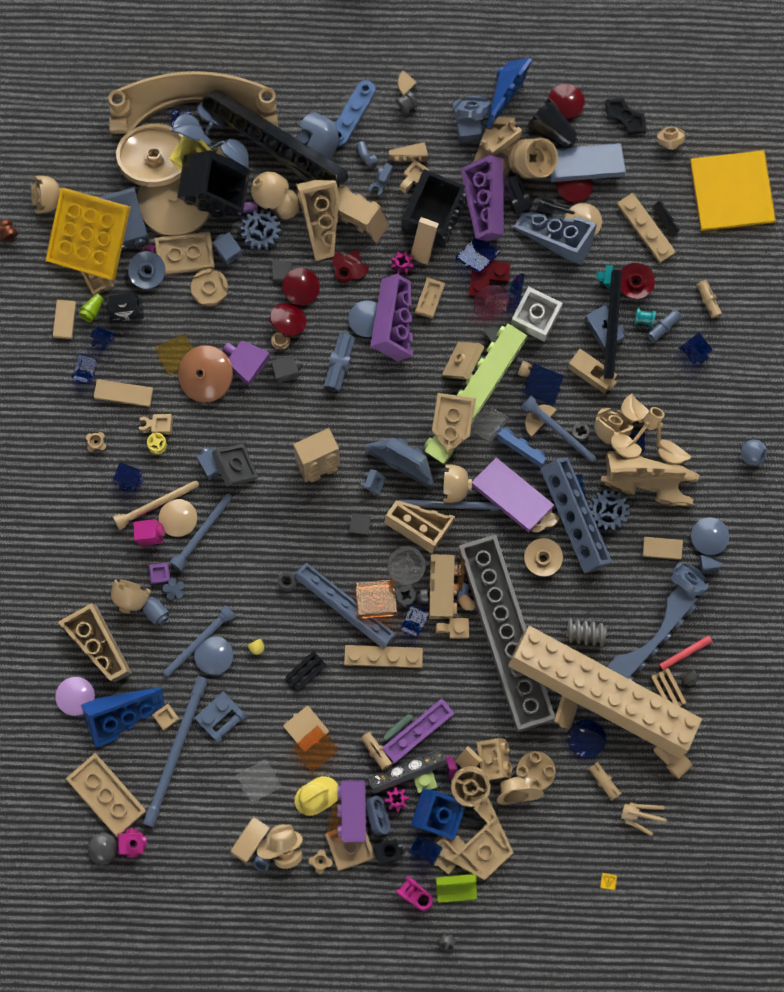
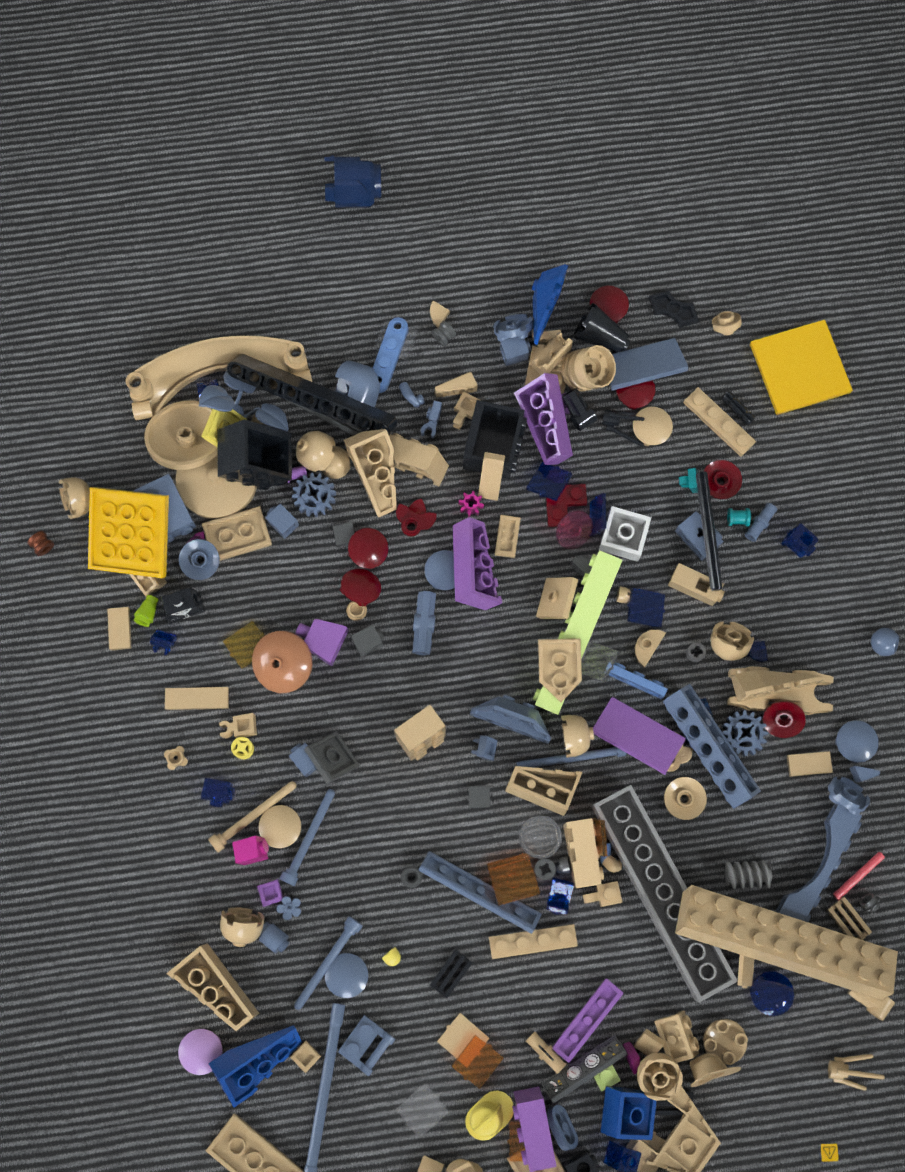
camera: 10 degrees left, 0 degrees up
clear blue bracket [71,353,98,384] -> none
tan tile [190,269,228,307] -> none
sand green piece [383,715,412,742] -> none
dark pink gear [385,787,409,812] -> none
sand blue wedge [514,213,597,265] -> none
sand blue piece [521,396,596,462] -> none
tan pin [588,762,622,801] -> none
tan plant [611,394,692,465] -> none
tan pin [696,280,722,319] -> none
none -> dark red dish [763,701,806,738]

